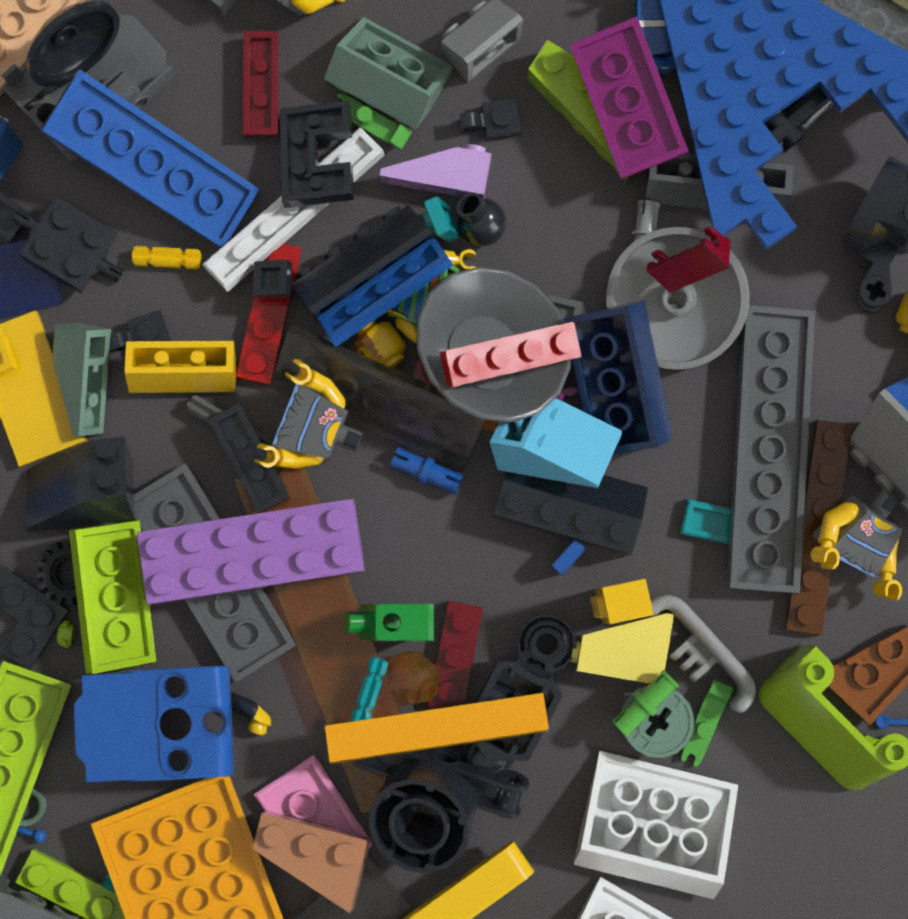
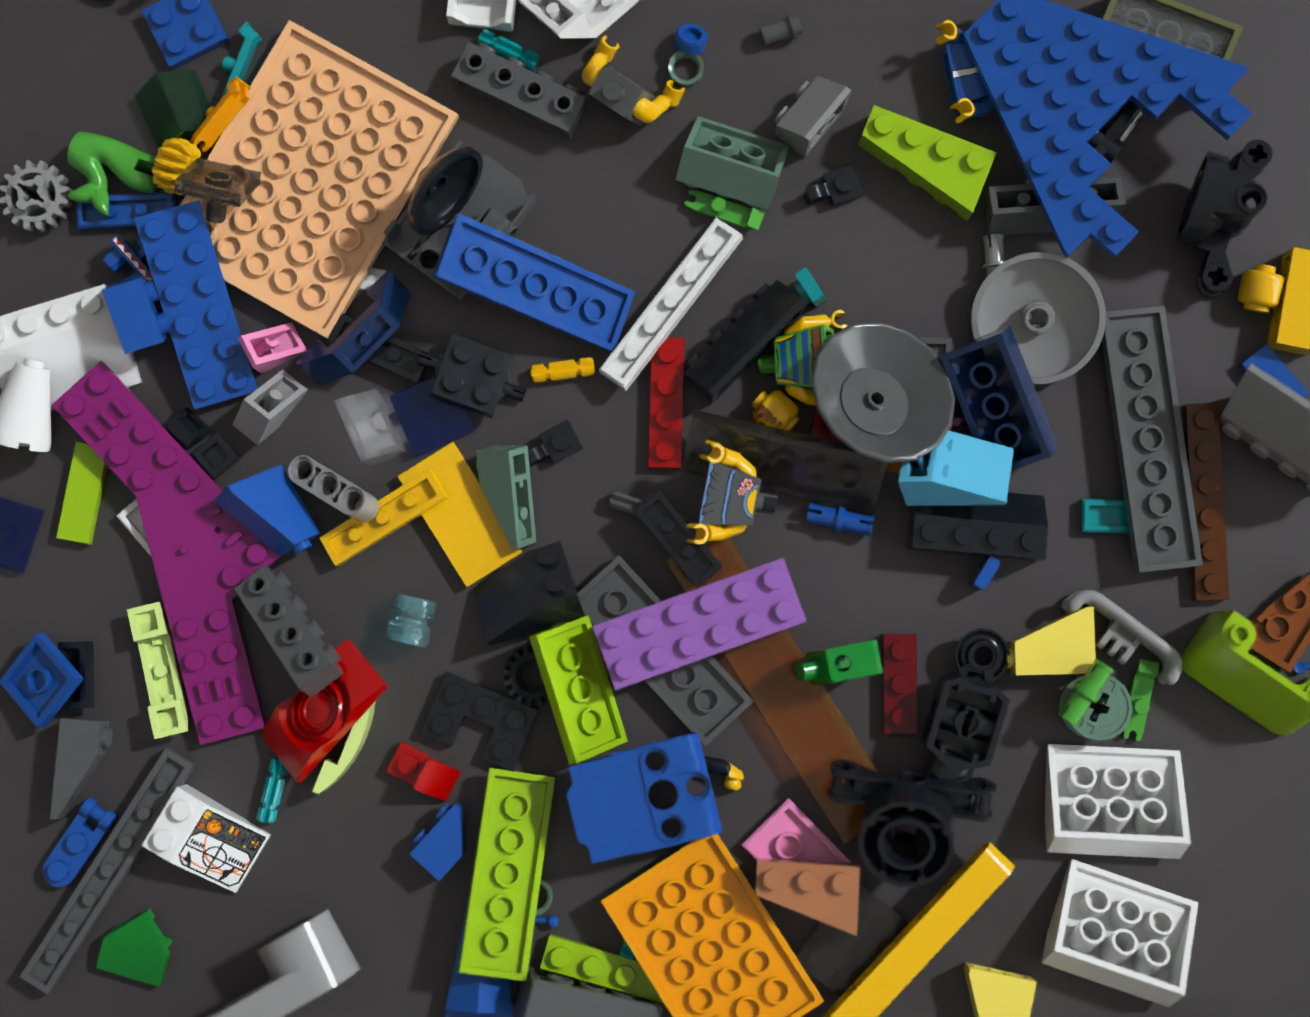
camera: 10 degrees left, 0 degrees up
lime piece [57,621,76,649] -> none
yellow brick [125,341,236,393] -> none
dark red plate [243,31,280,138] -> none
black plate [252,259,292,300] -> none
black plate [280,100,354,208] -> none
blue tile [316,236,453,347] -> none
light orange tile [325,693,549,764] -> none
teal axle [350,657,388,722] -> none
lavender slope [379,144,492,198] -> none
clear orange head [387,651,440,704] -> none
plate [440,322,582,388] -> none
black piece [456,193,507,247] -> none
magenta plate [570,16,689,179] -> none
yellow brick [590,578,654,624] -> none
dark red hinge [646,226,731,293] -> none
torso [810,488,902,600] -> none

